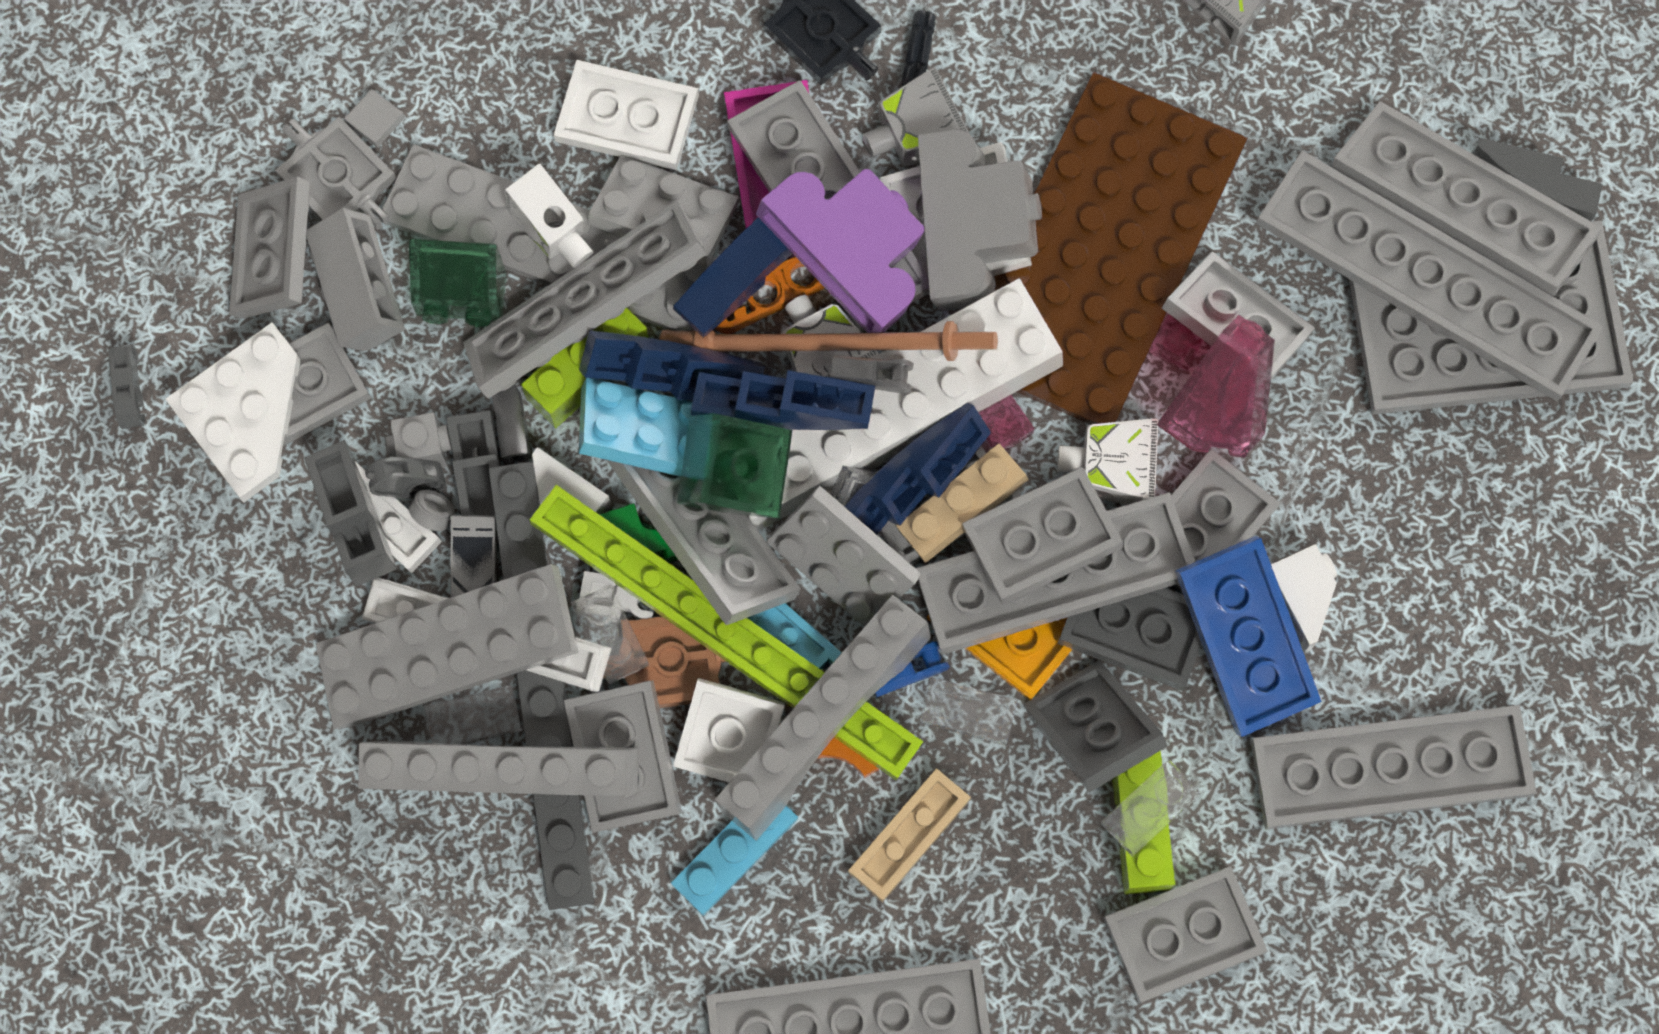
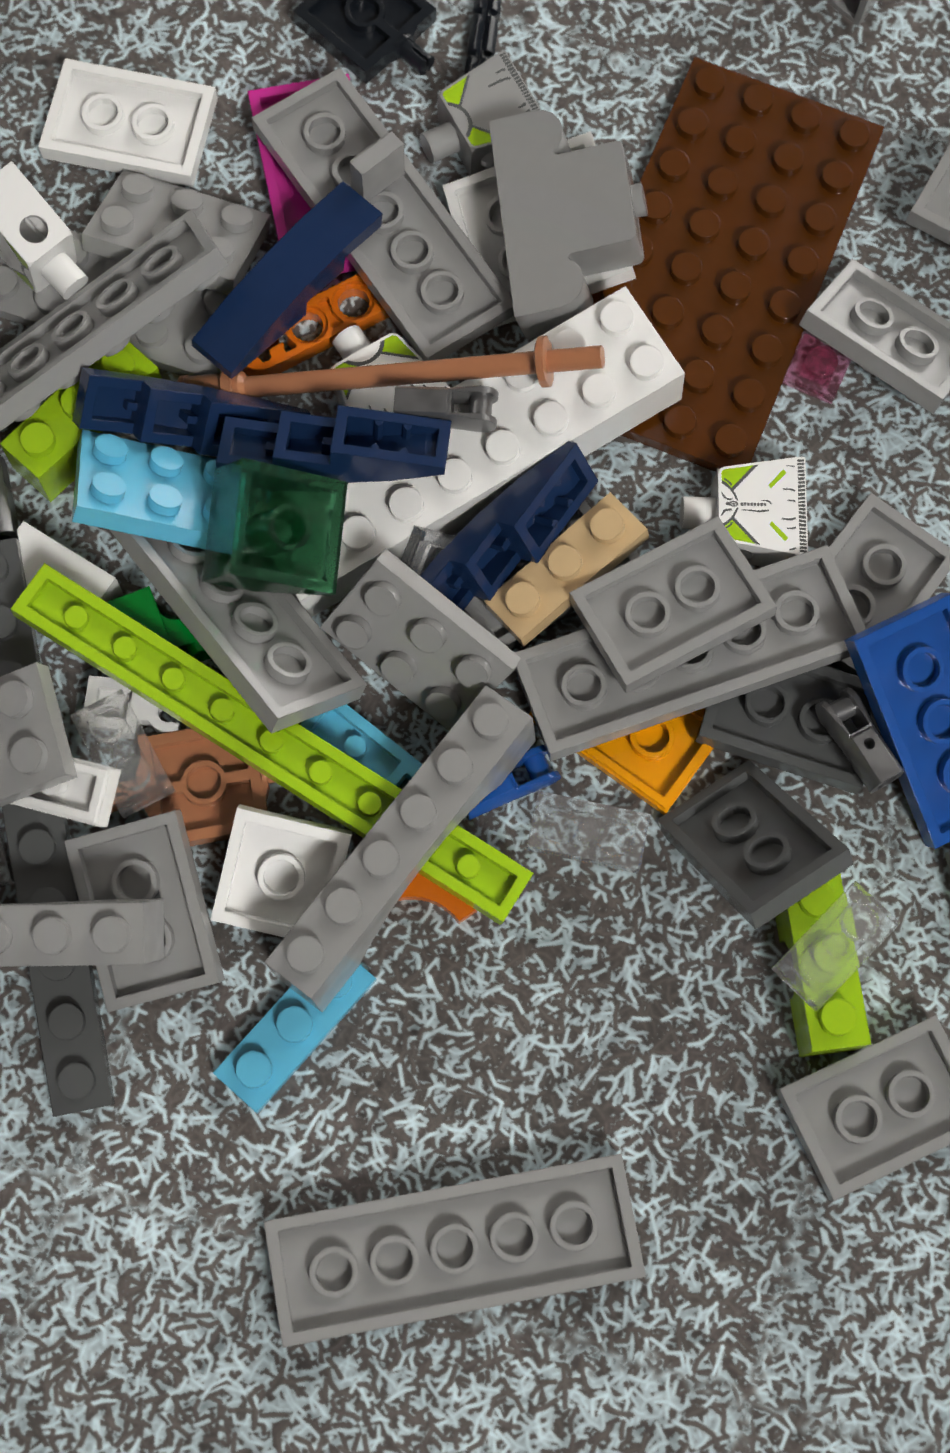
camera: 10 degrees left, 0 degrees up
medium lavender brick [756,169,924,333] -> none
tan plate [848,768,971,903] -> none
clear pink plate [979,395,1035,451] -> none
clear pink slope [1157,315,1275,458] -> none
none -> light grey tile [350,131,405,201]
none -> flat silver bar [815,687,904,793]

